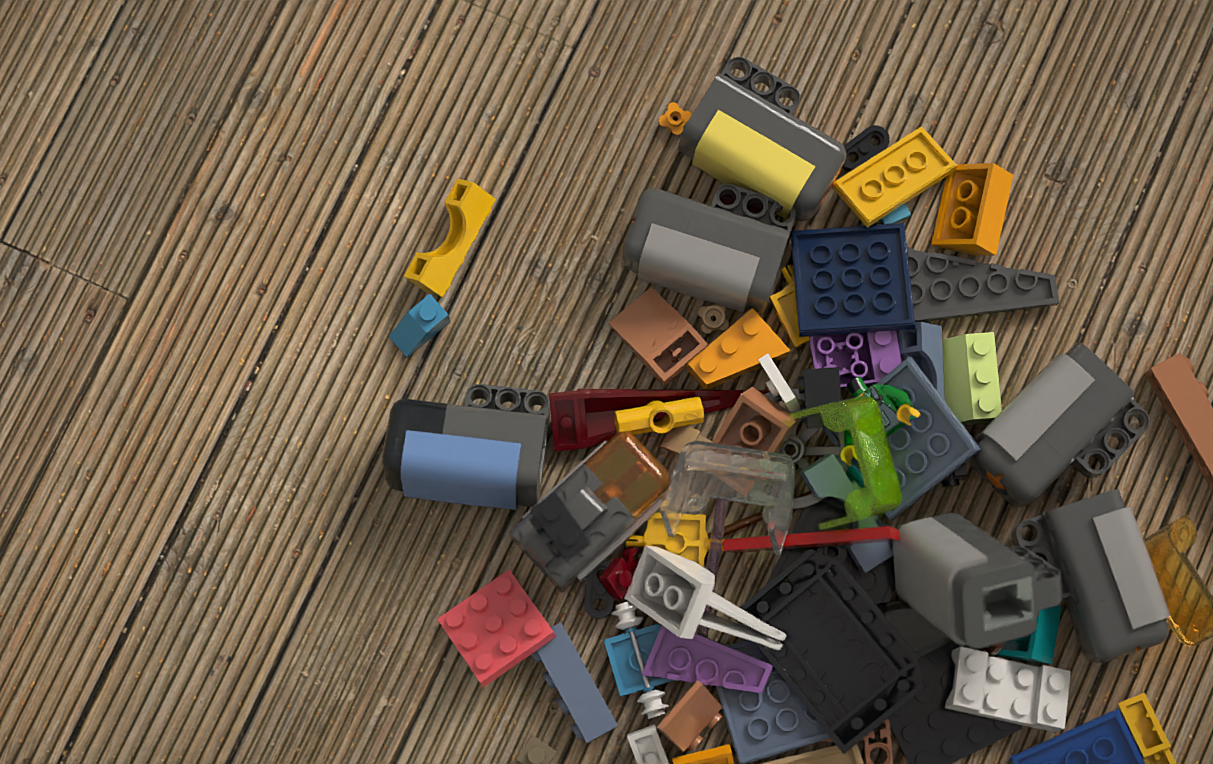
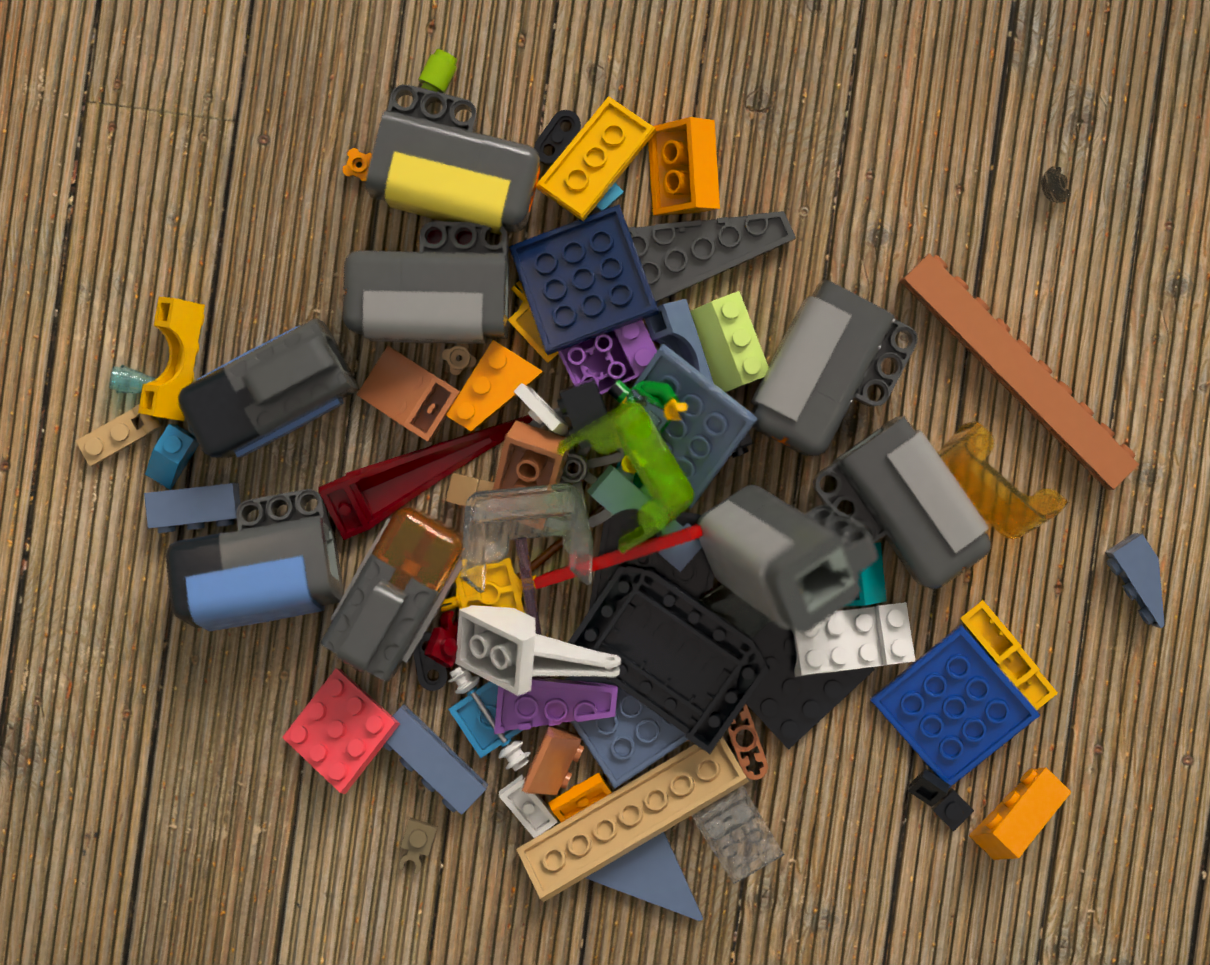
camera: 20 degrees left, 10 degrees up
black brick [529,492,591,562] -> none
yellow piece [614,397,704,437] -> none
none -> tan plate [75,404,162,467]
none -> clear light blue cone [109,365,155,393]
none -> sand blue brick [144,483,241,533]
none -> piece [178,318,360,458]
none -> lime brick [418,49,458,94]

